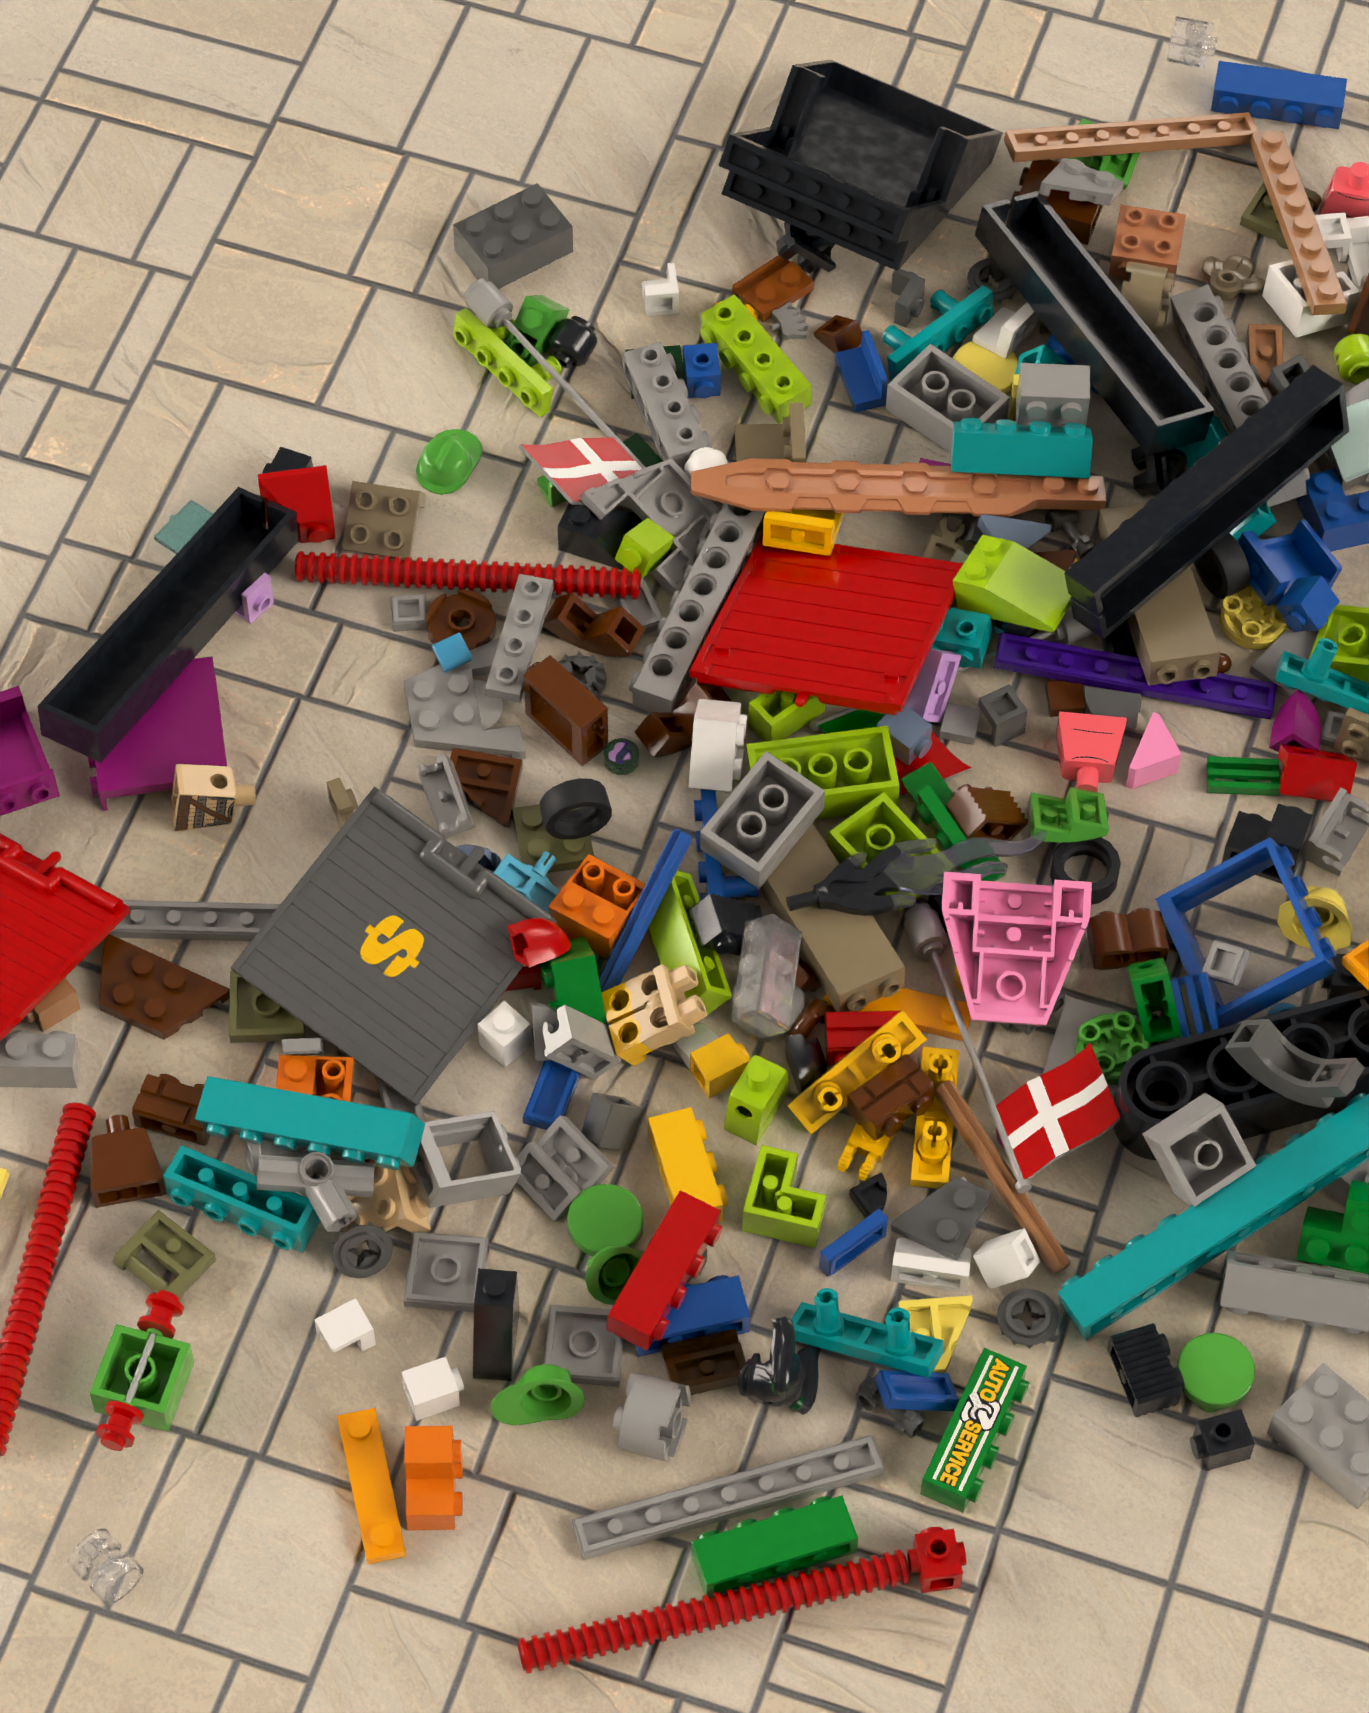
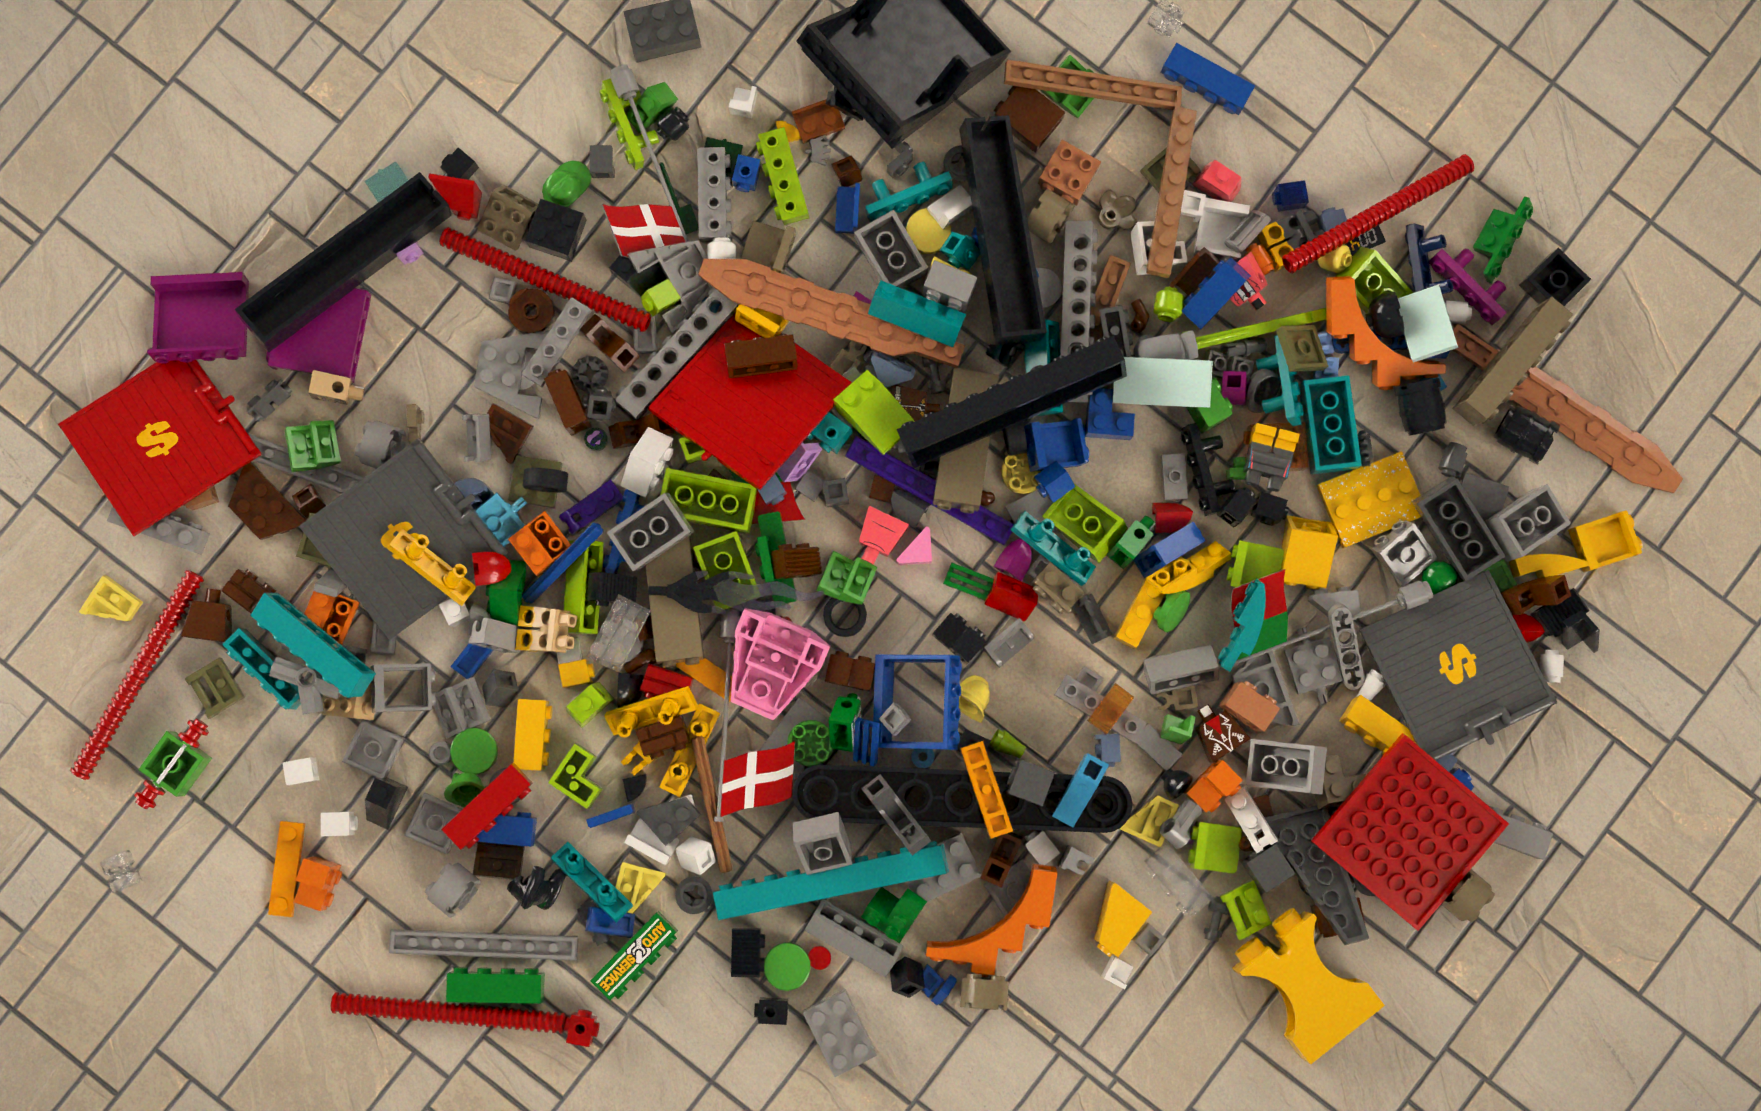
camera: 15 degrees right, 25 degrees up
dark grey gear [332,1221,393,1278] -> none
dark azure piece [432,633,473,673] -> none
bright green piece [491,1364,585,1425] -> none
light grey wing [1039,158,1124,206] -> none
none -> dark grey hinge [247,379,292,422]
none -> bright green slope [285,420,341,472]
none -> reddish brown slope [292,484,326,519]
none -> light grey brick [355,420,406,469]
none -> yellow plate [387,529,477,606]
none -> light grey tile [429,741,452,765]
none -> black brick [525,199,587,262]
none -> dark purple plate [559,479,623,535]
none -> dark grey brick [582,386,616,421]
none -> dark grey panel [590,145,615,178]
none -> reddish brown brick [724,334,797,378]
none -> red tile [808,946,831,970]

